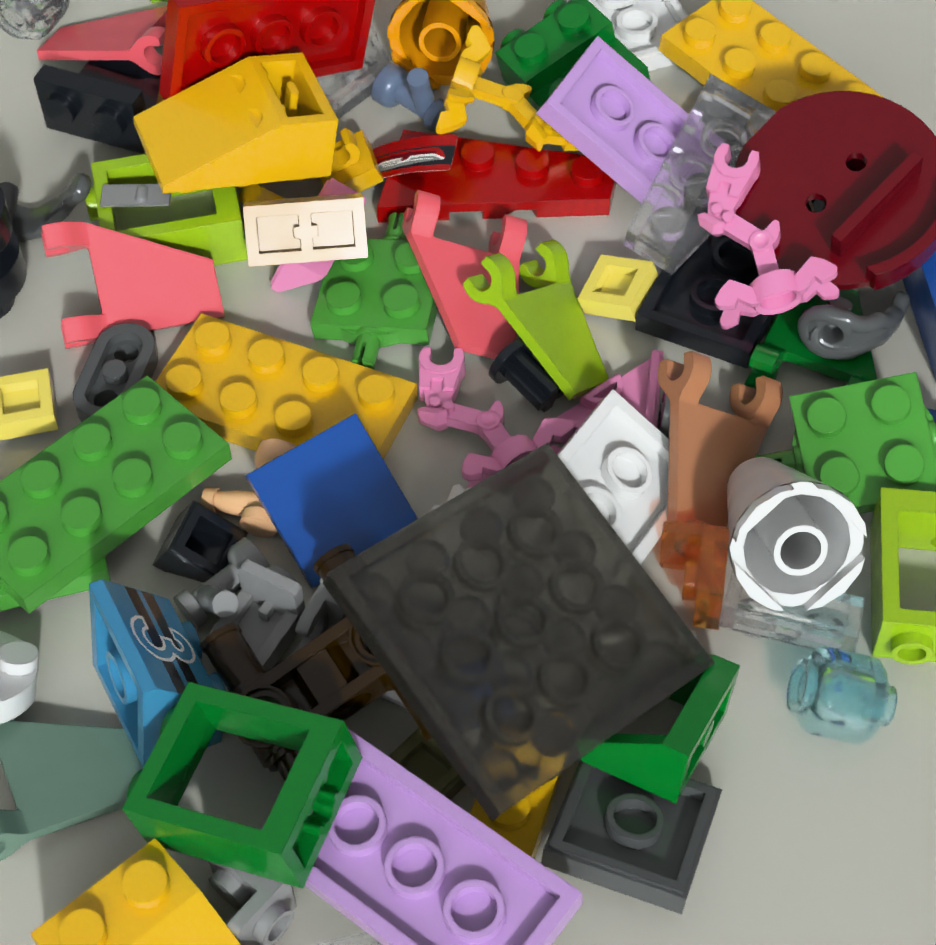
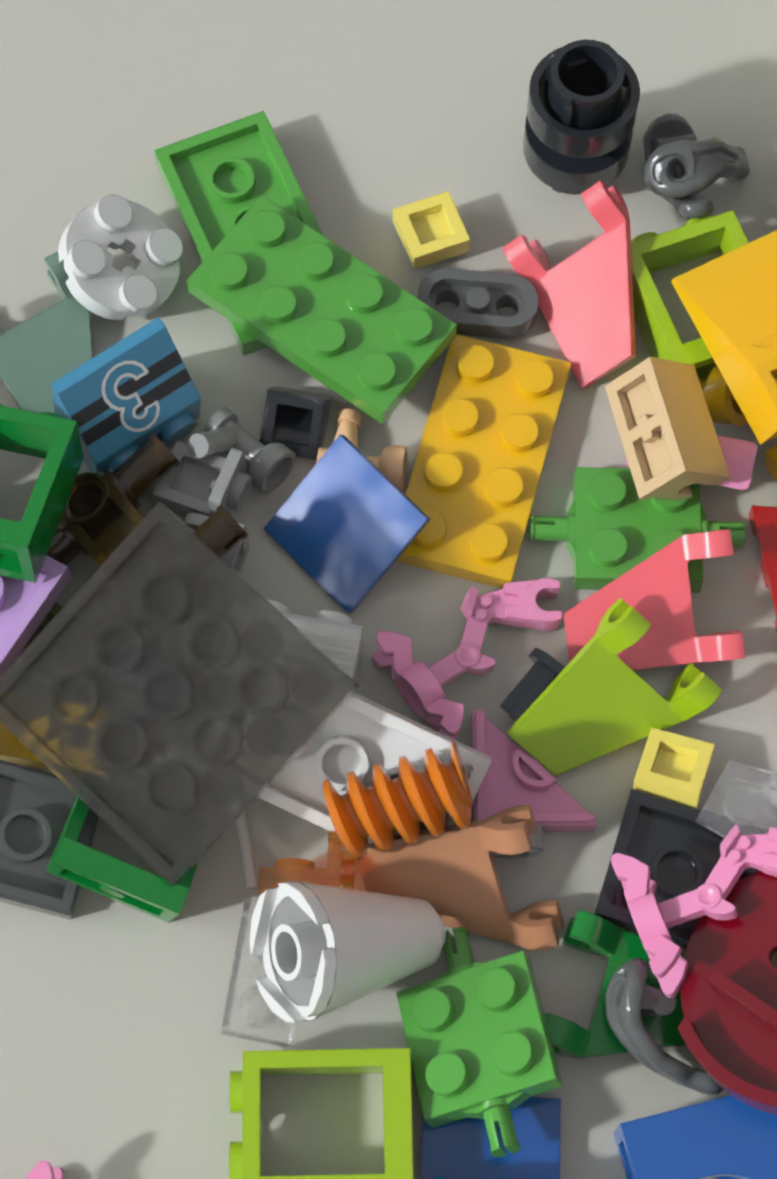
camera: 80 degrees right, 15 degrees up
light grey piece [100,184,171,207] -> none
clear light blue head [786,646,897,745] -> none
none -> orange piece [323,741,473,860]
none -> dark grey piece [644,138,750,199]

